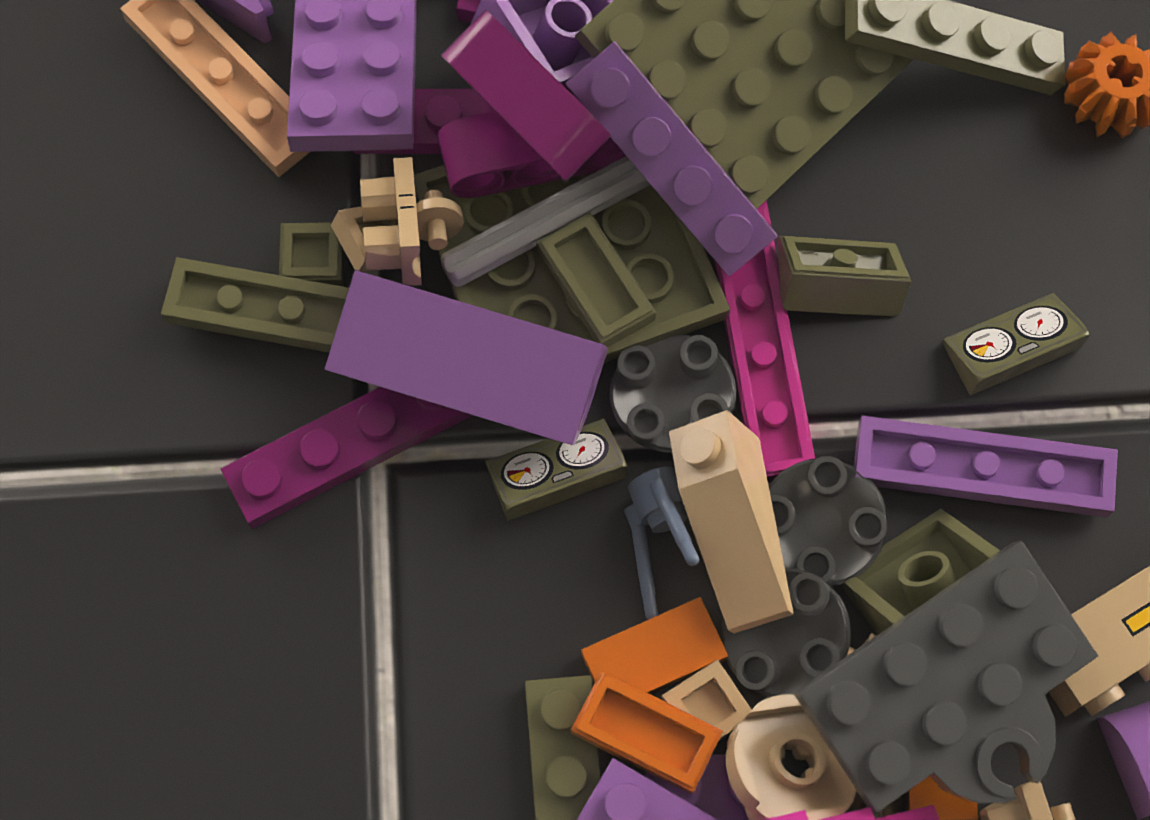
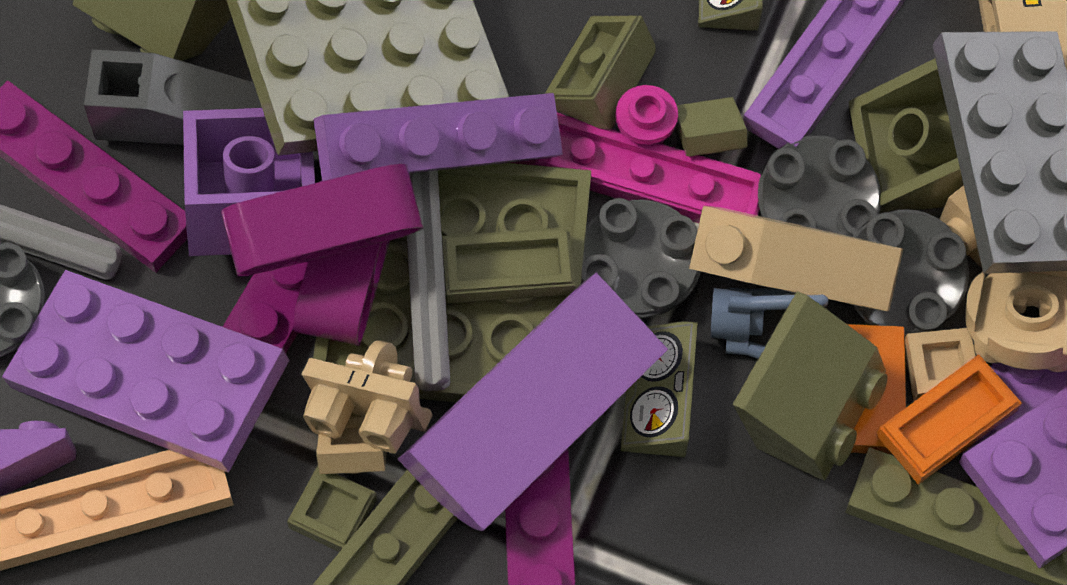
camera: 65 degrees left, 5 degrees down
none -> dark pink plate [616,85,678,145]
none -> olive tile [675,97,747,157]
none -> olive slope [732,291,888,481]

